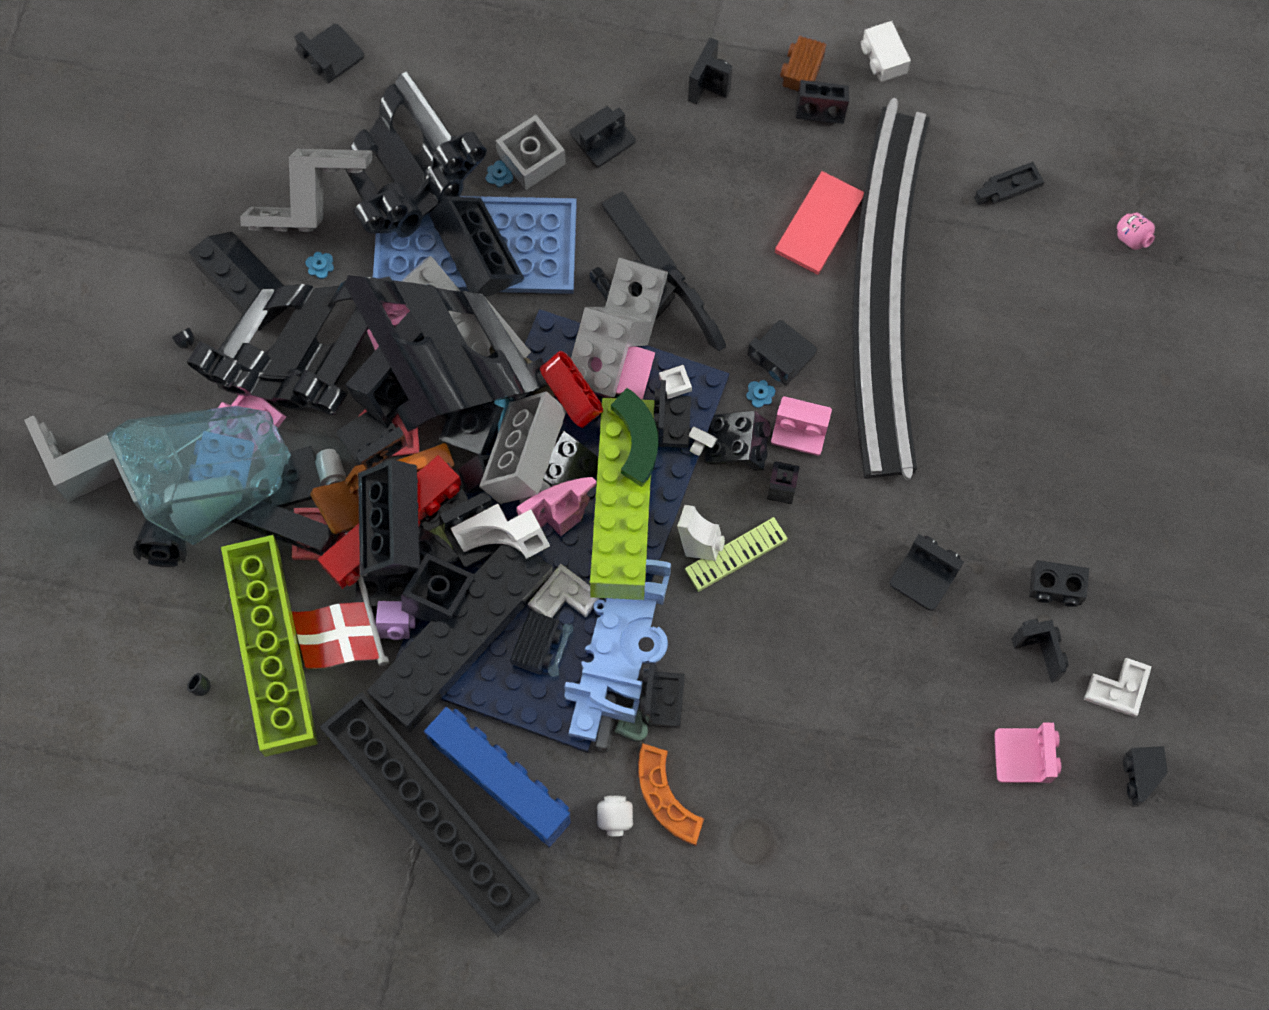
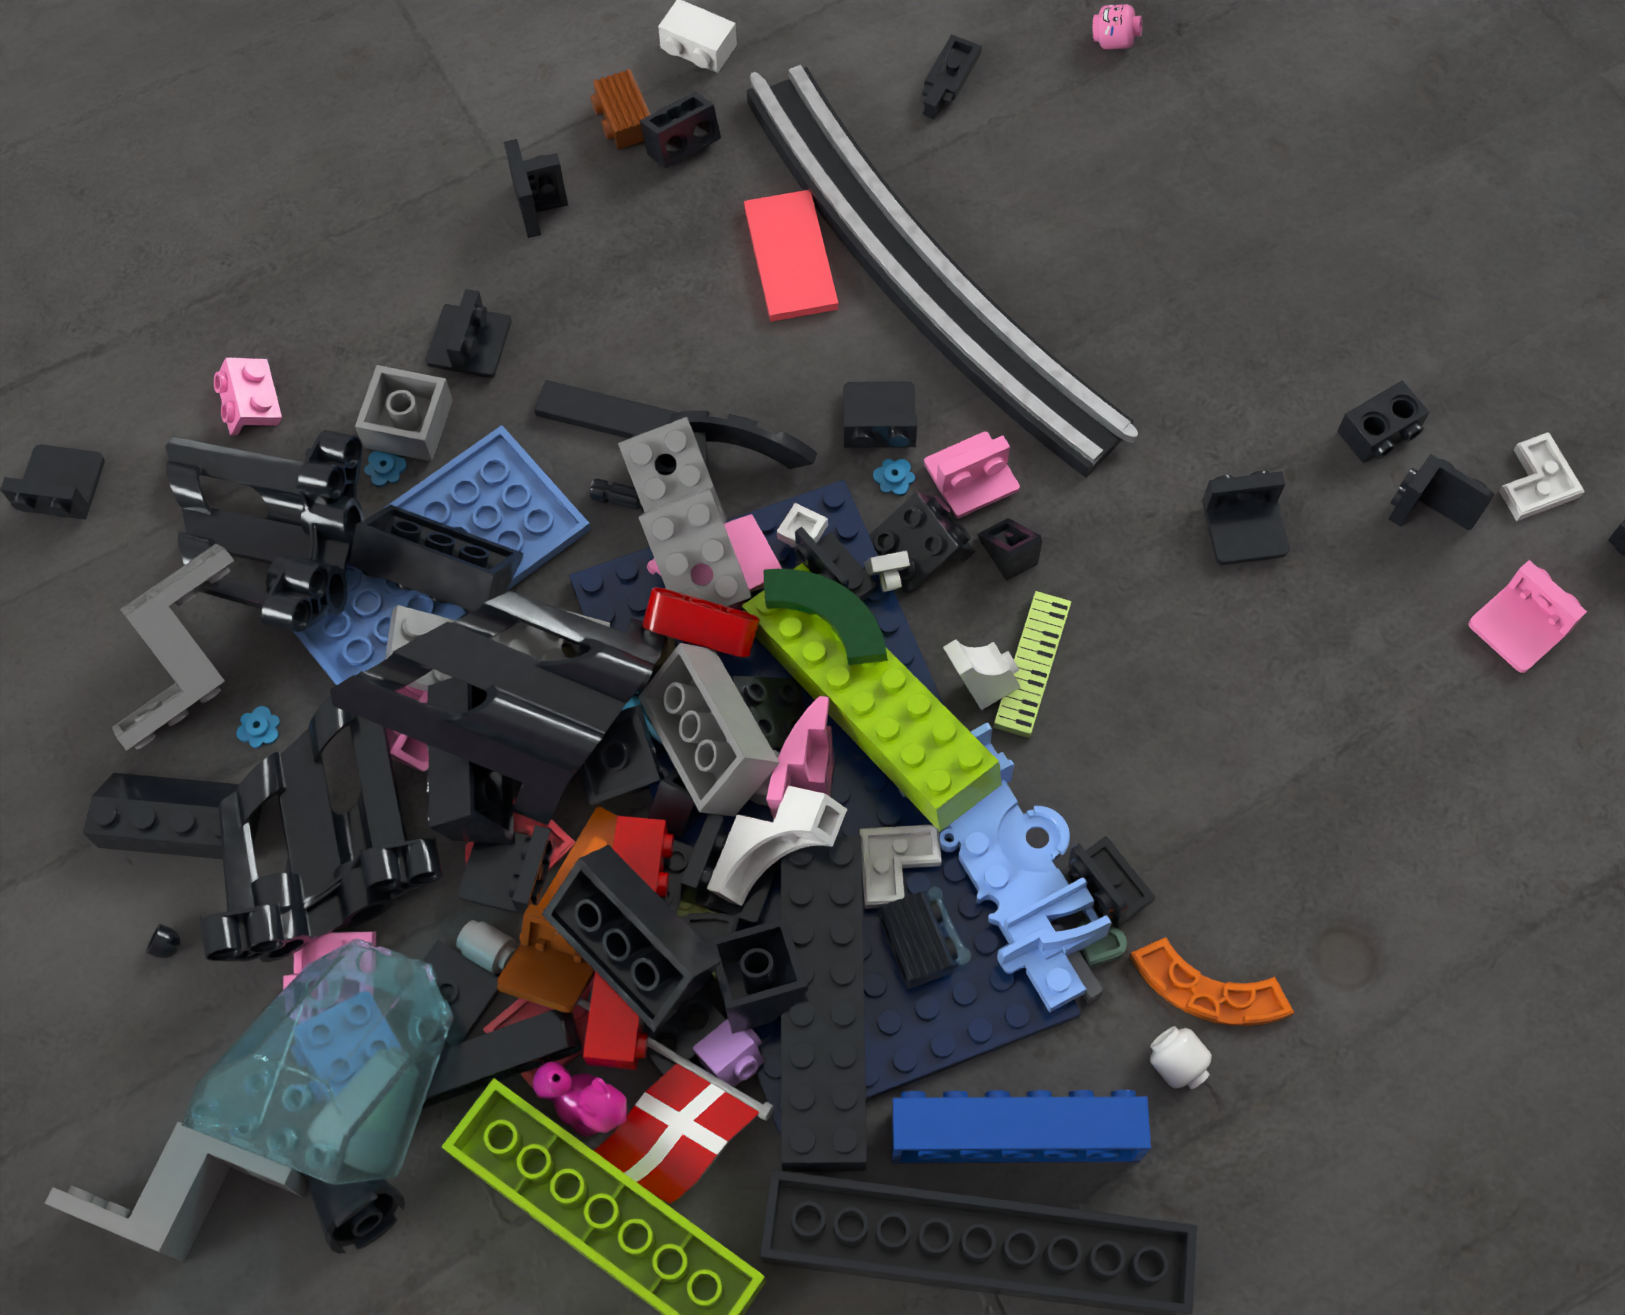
camera: 40 degrees left, 5 degrees down
none -> bright pink bracket [214,358,282,436]
none -> dark pink animal [533,1062,627,1137]

